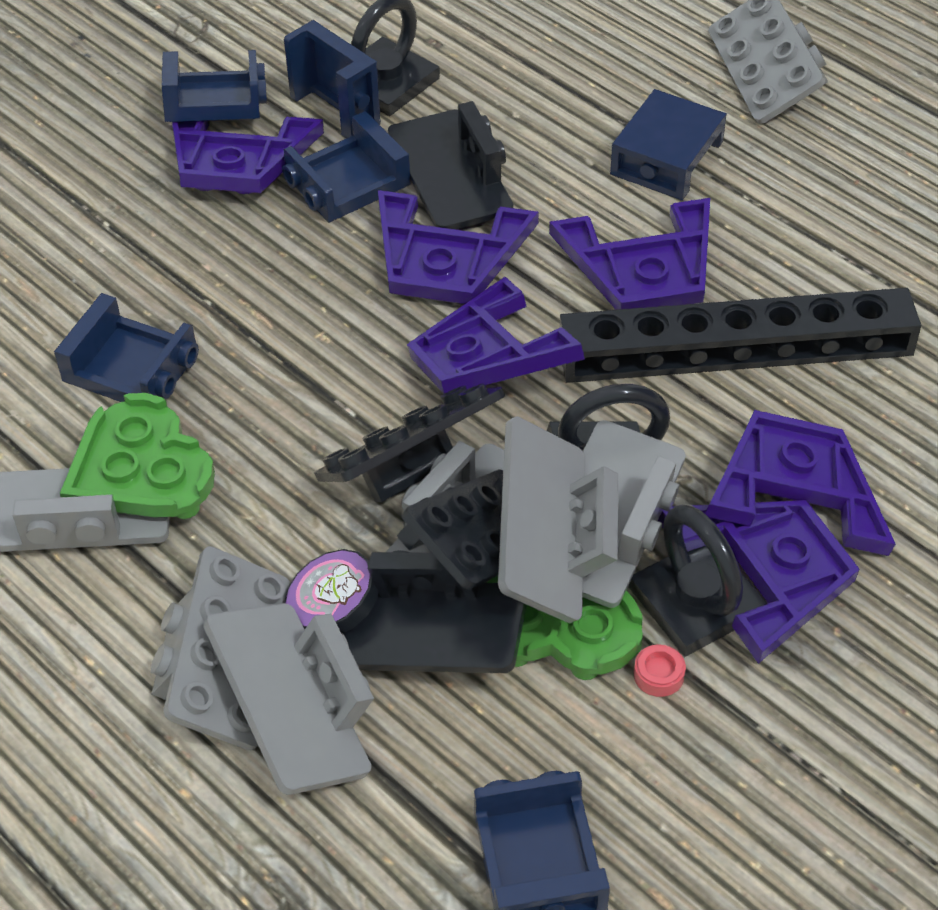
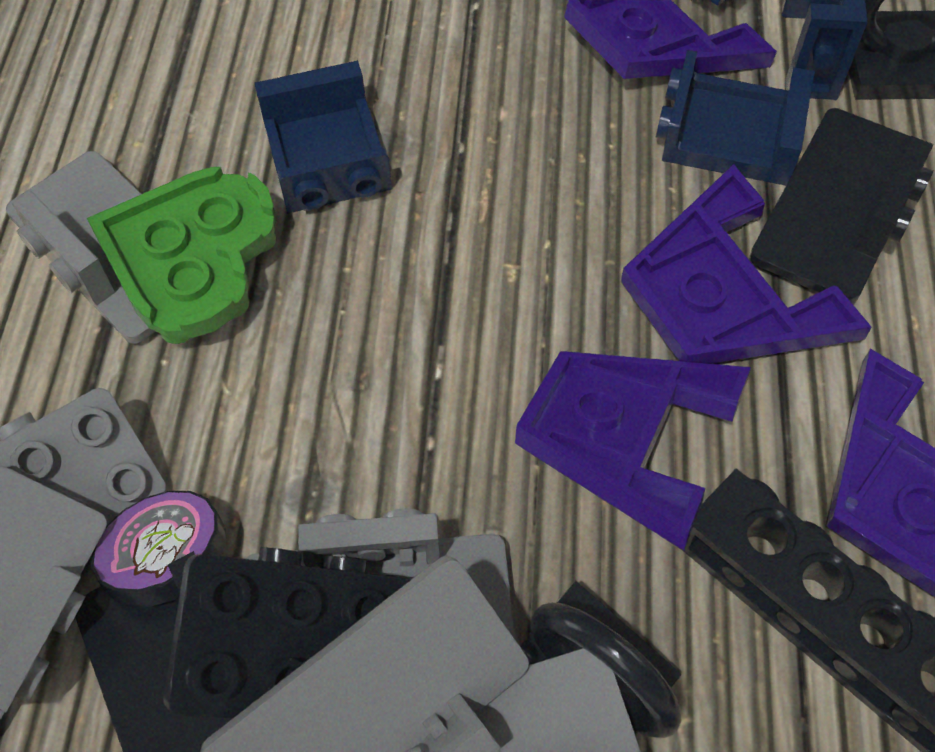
camera: 50 degrees right, 10 degrees up
black bracket [314,383,505,502] -> none

